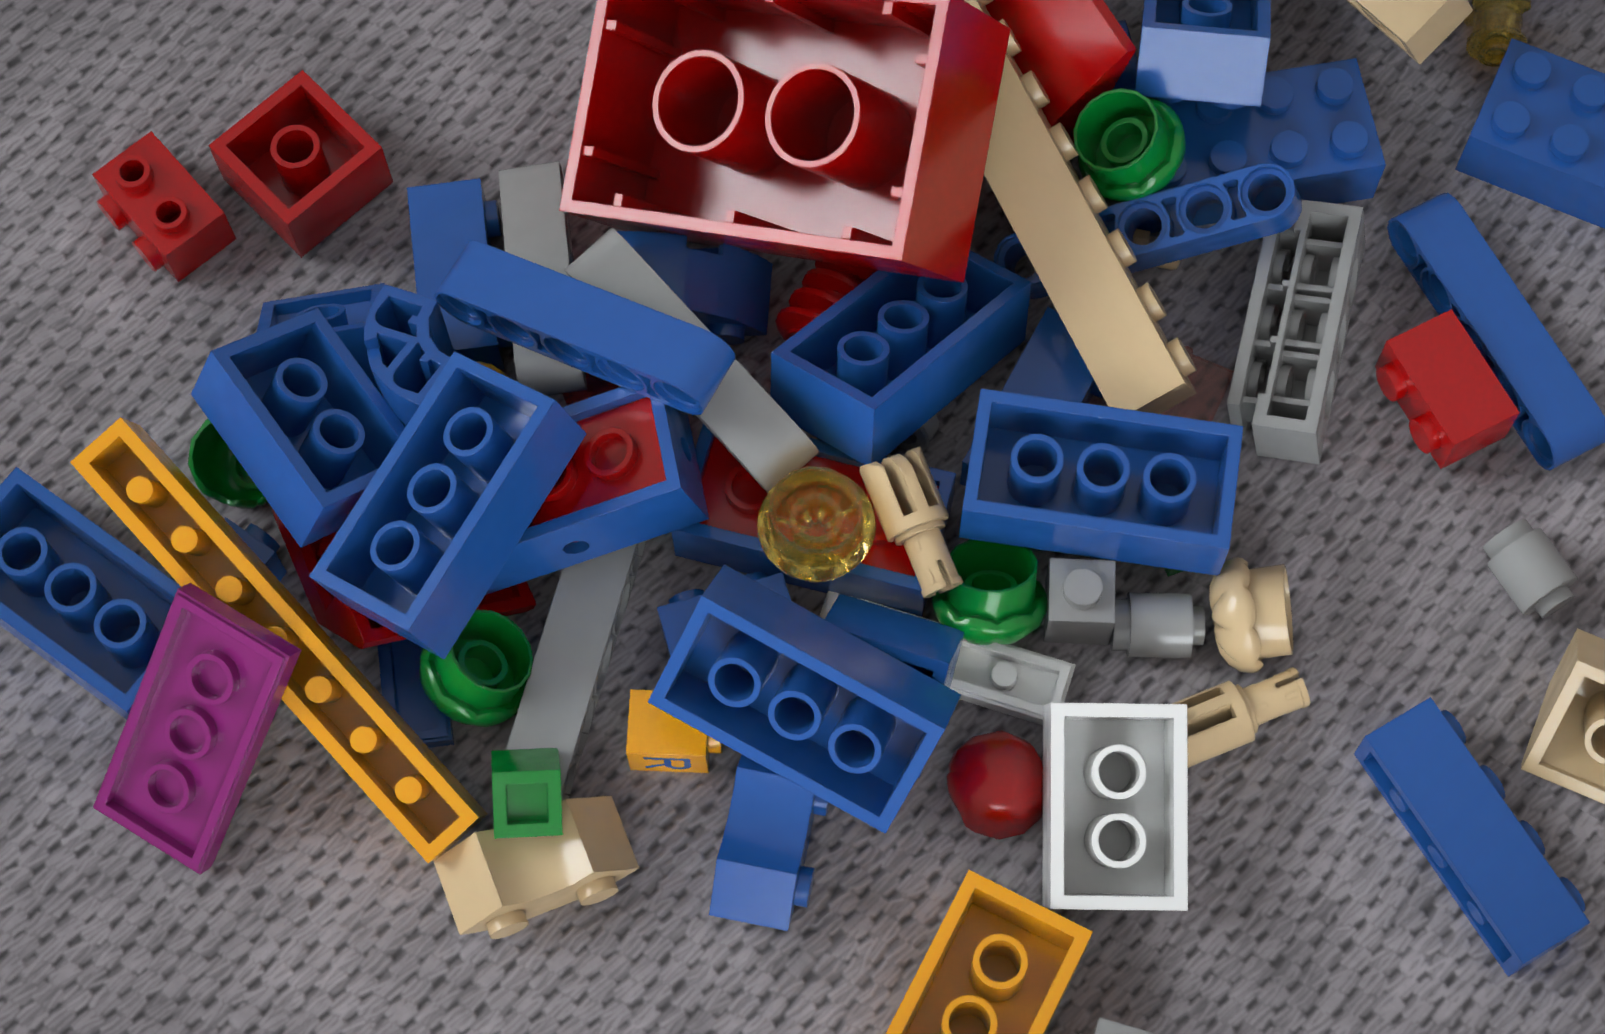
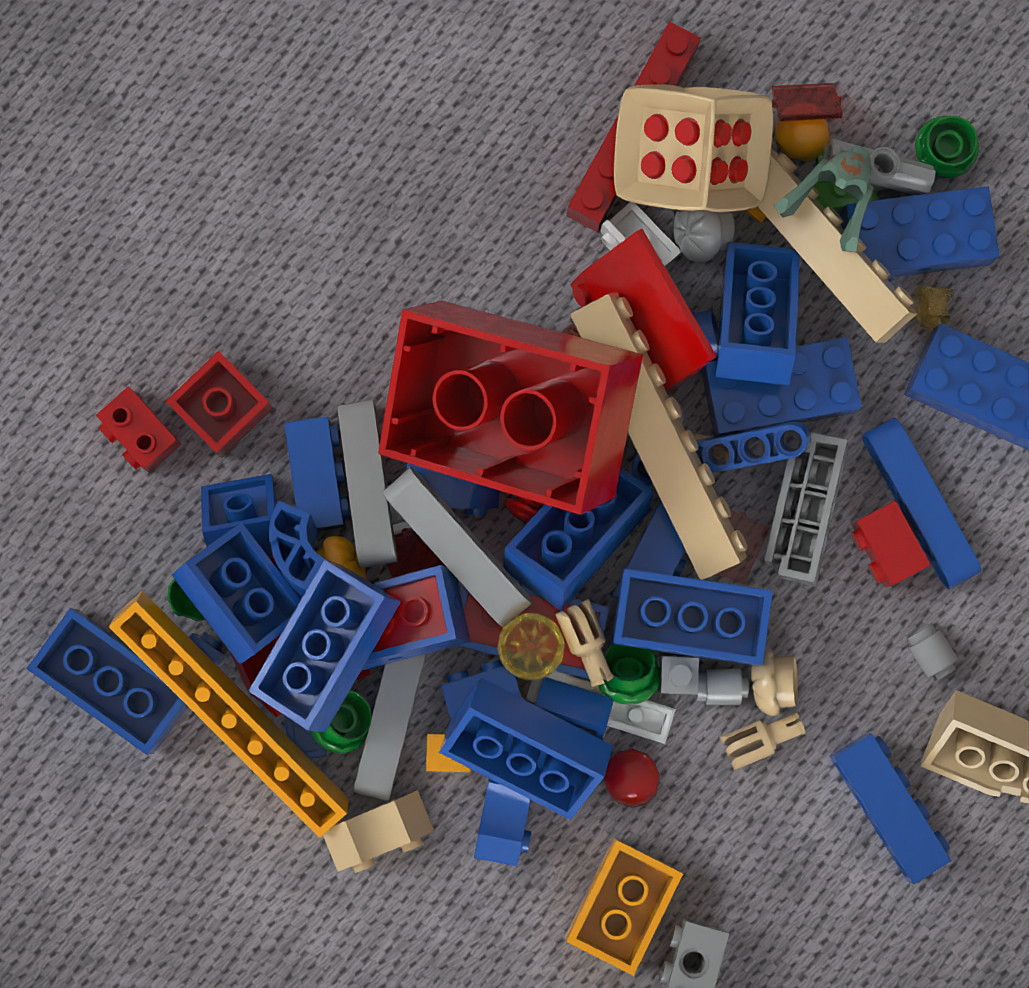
camera: 10 degrees left, 15 degrees up
magenta tile [93,583,301,875] -> none
blue beam [434,241,736,415] -> none
green panel [491,748,563,839] -> none
white brick [1042,702,1188,911] -> none
green piece [1074,88,1186,202] -> none

